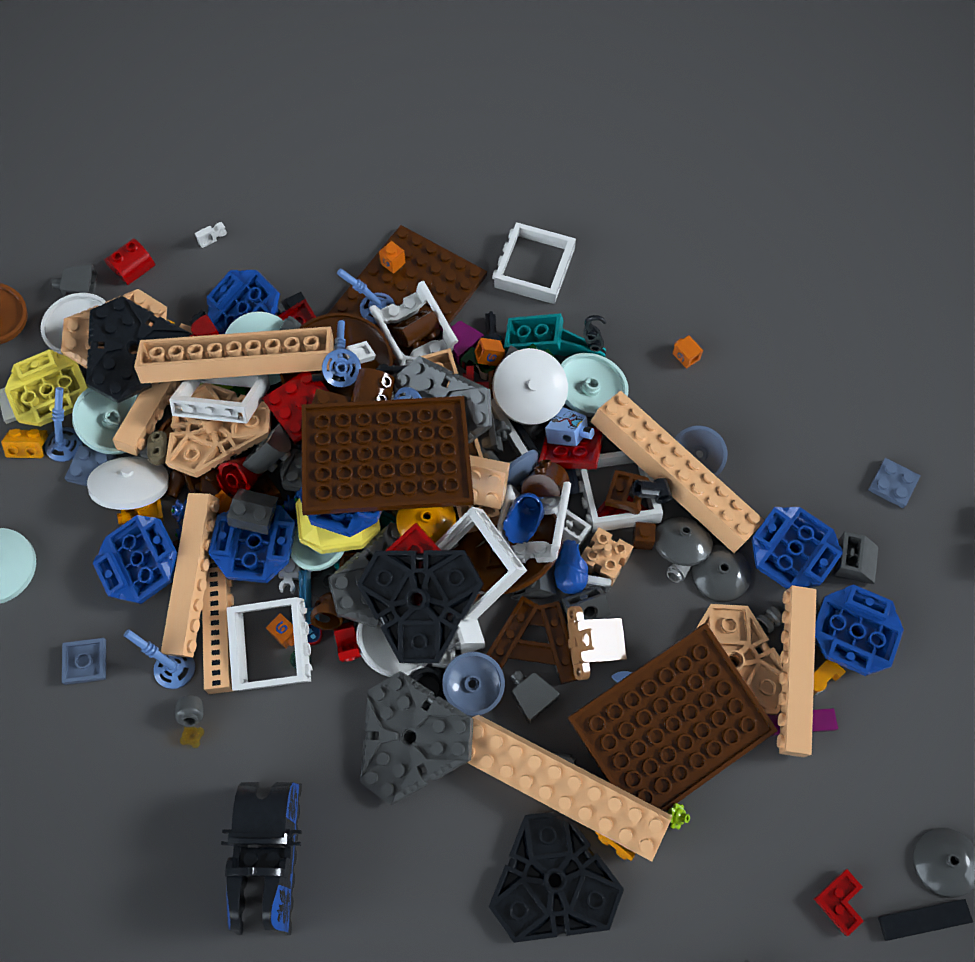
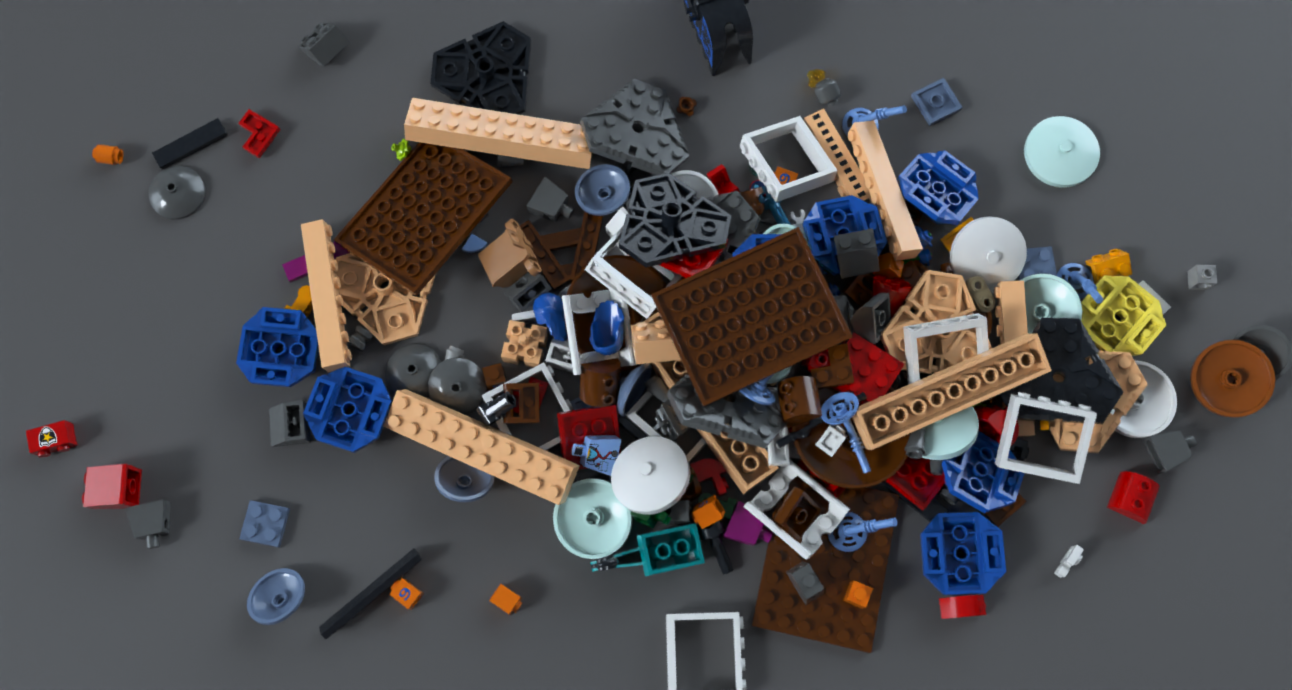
camera: 160 degrees right, 10 degrees up
none -> sand blue dish [247,568,305,625]
none -> black tile [319,548,422,640]
none -> orange brick [389,578,424,610]
none -> reddish brown plate [676,97,697,116]
none -> dark grey torso [786,562,824,605]
none -> blue piece [920,512,1006,595]
none -> red brick [939,595,986,619]
none -> white window [995,392,1097,484]

